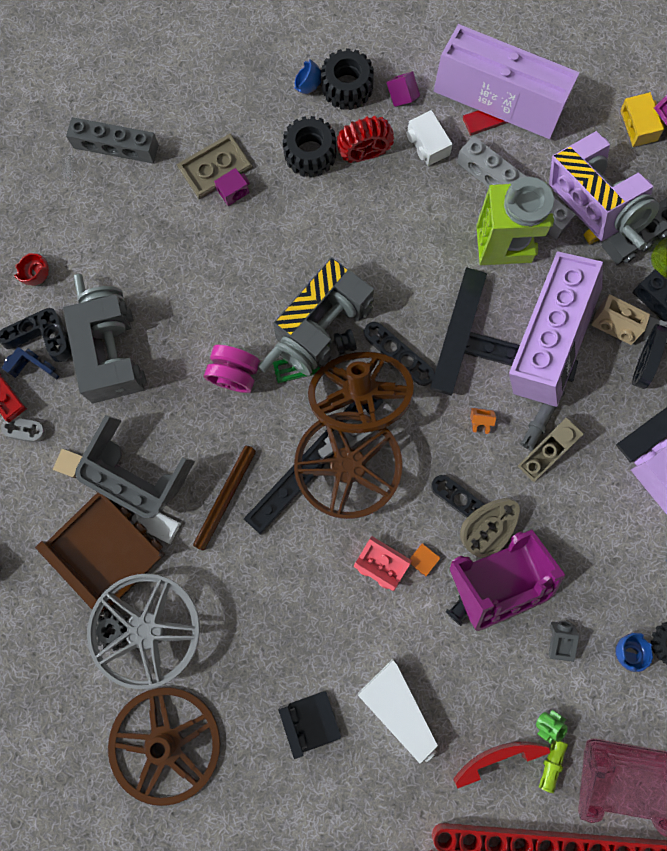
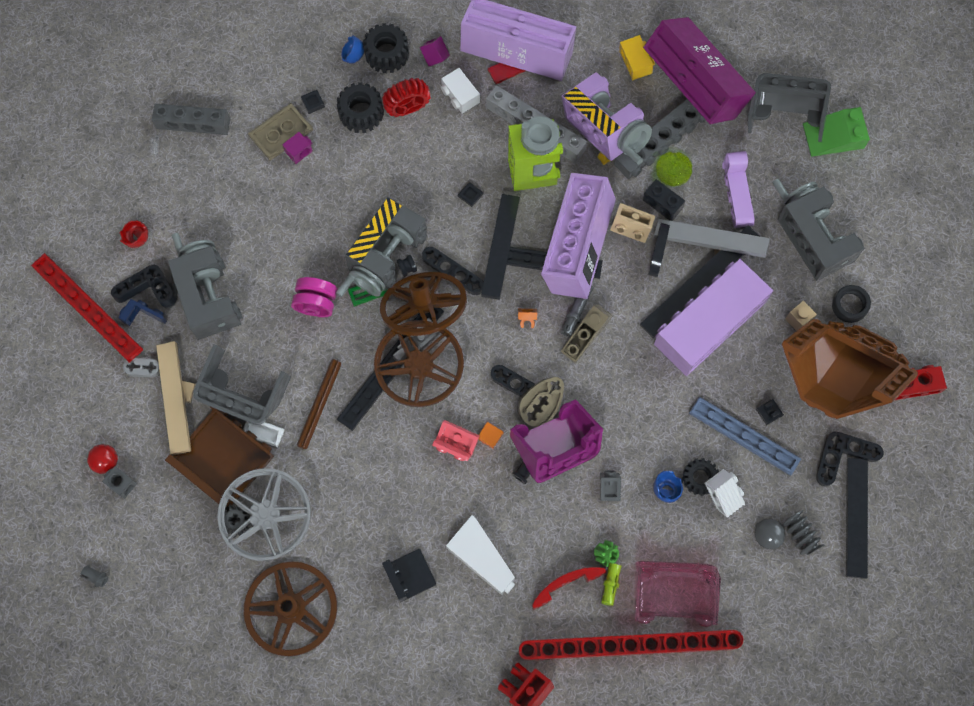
camera: 10 degrees left, 5 degrees down
none -> tan tile [156,341,191,456]
none -> black plate [301,90,325,114]
none -> black tile [458,182,483,207]

